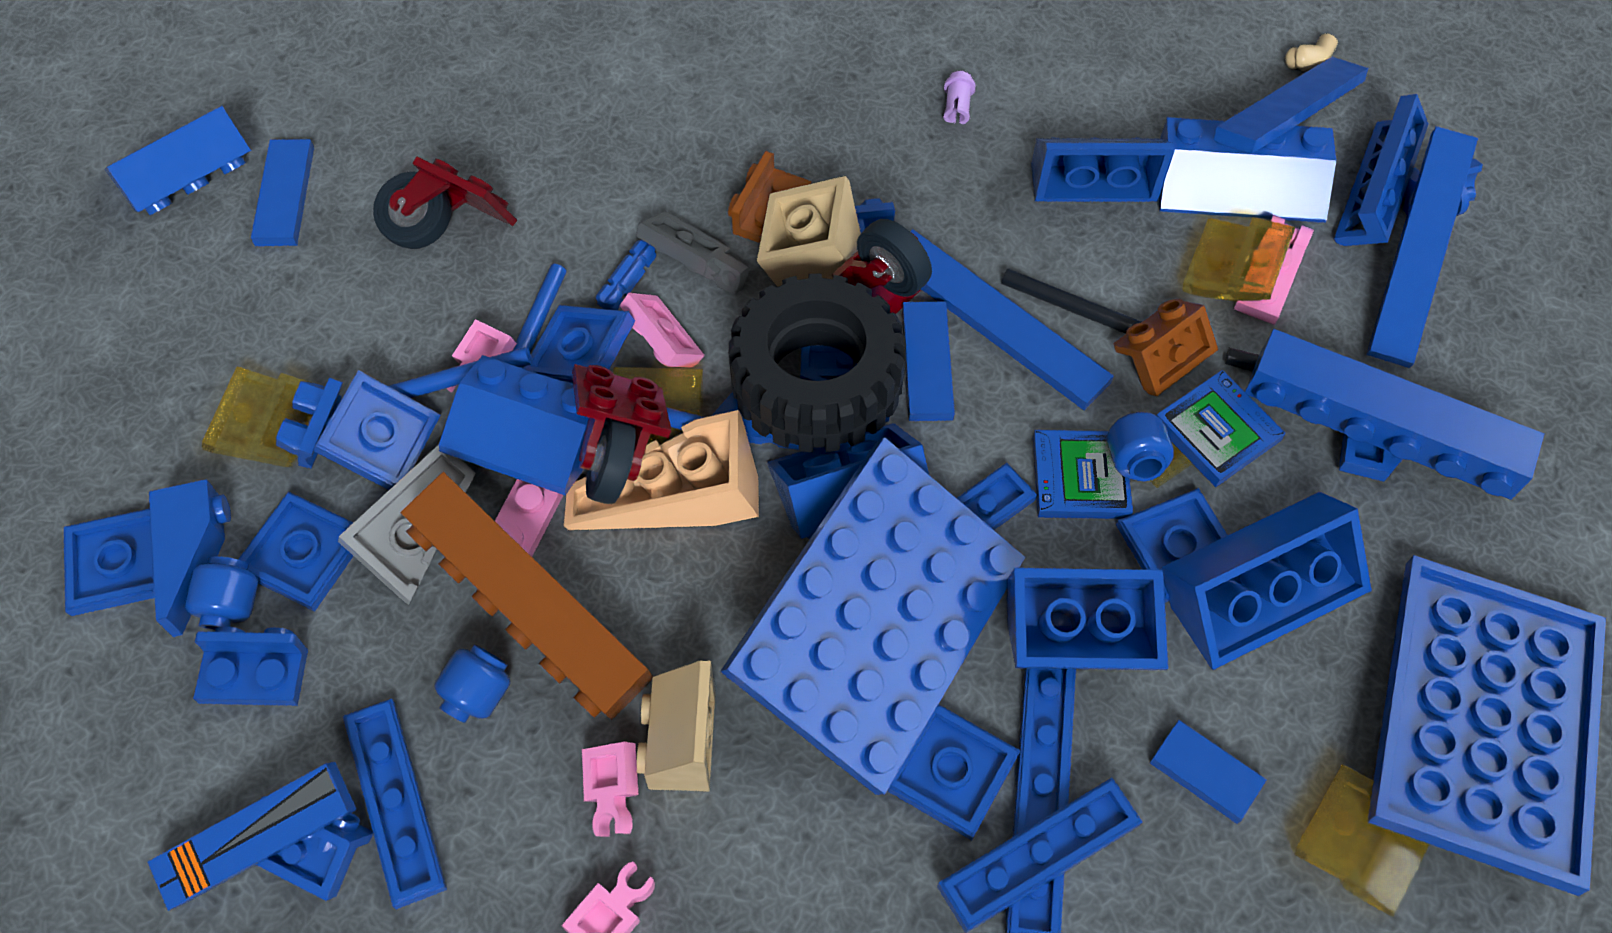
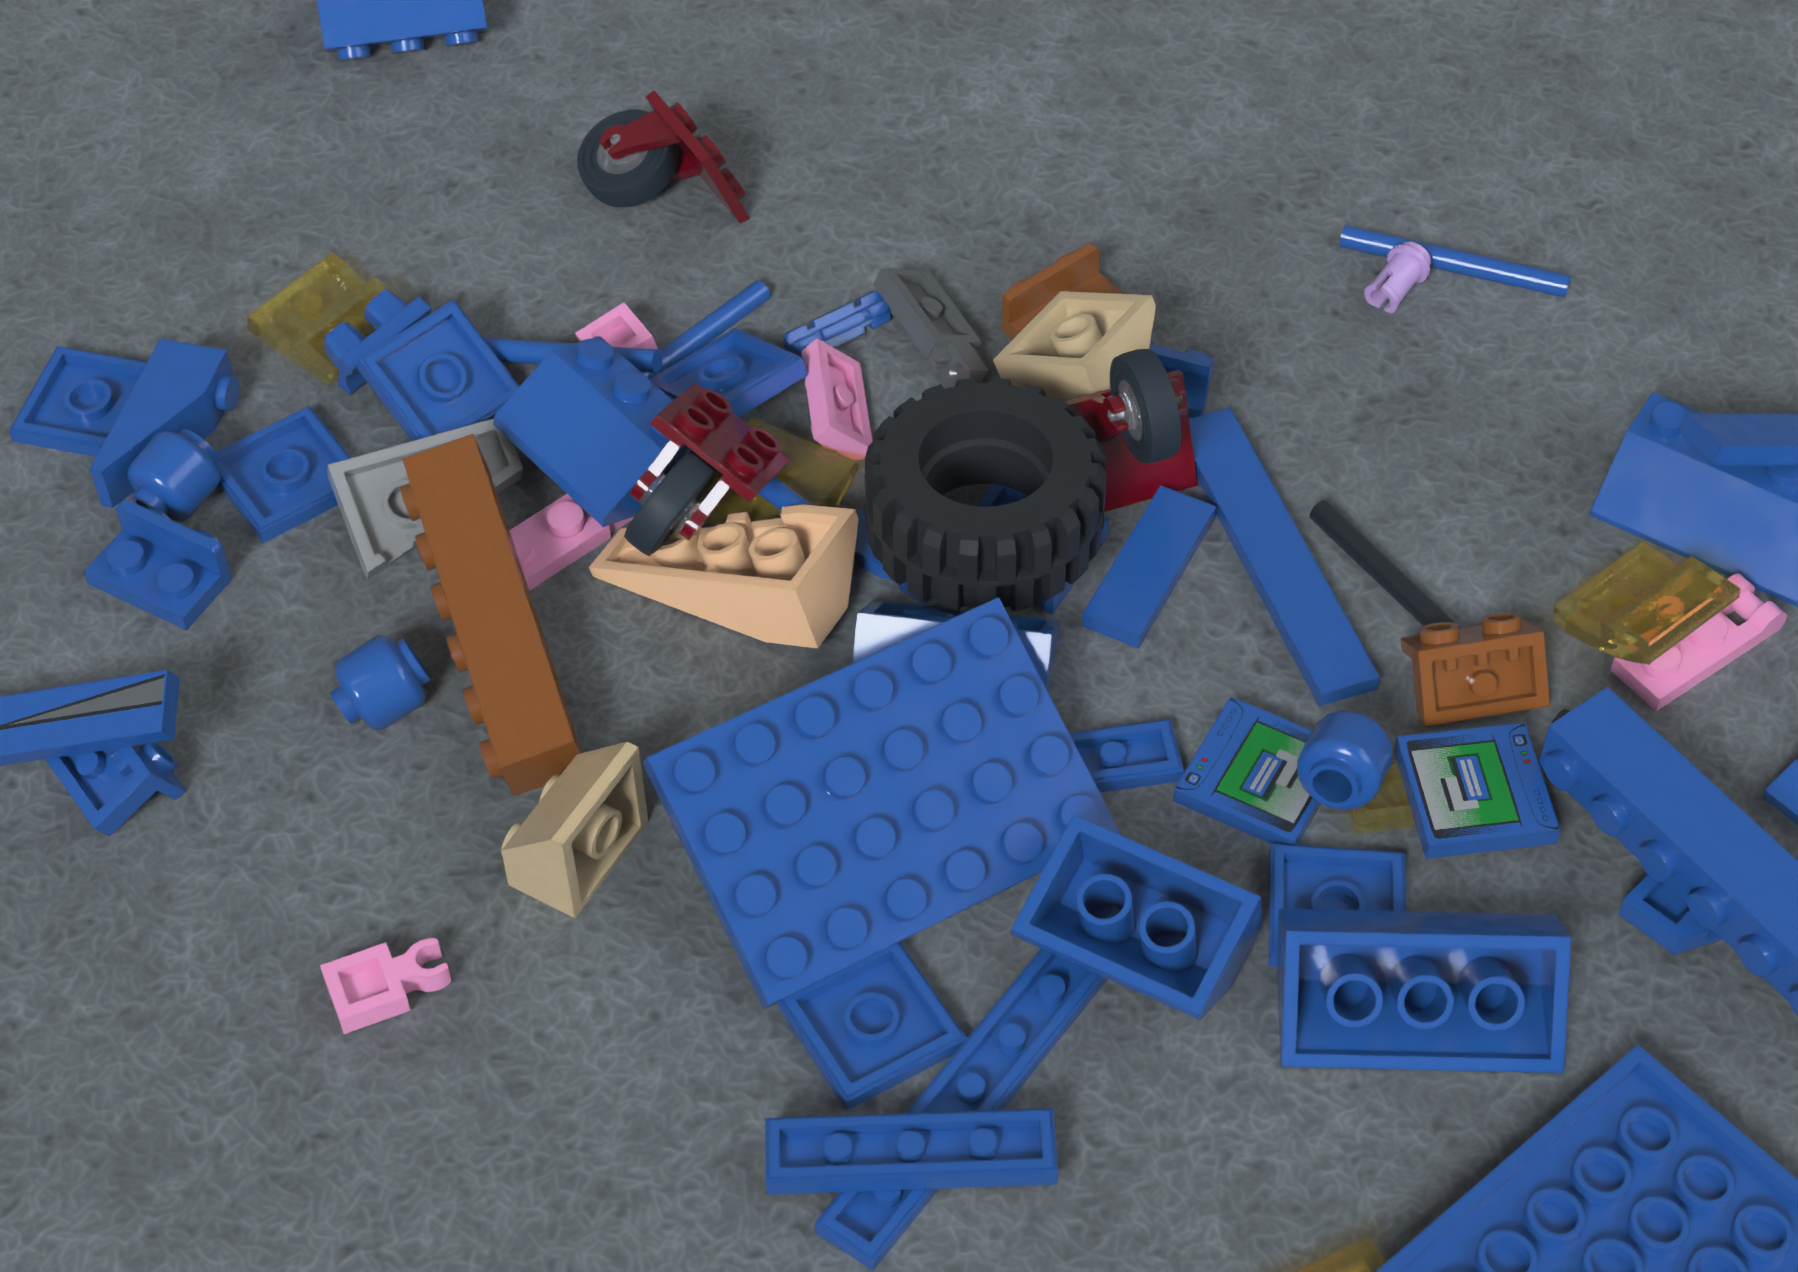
camera: 30 degrees right, 10 degrees down
blue tile [251,139,314,246] -> none
blue tile [343,698,447,909] -> none
bright pink plate [582,742,638,837] -> none
blue slope [1031,137,1175,202] -> none
blue tile [1150,720,1267,824] -> none
none -> blue bar [1339,225,1571,298]

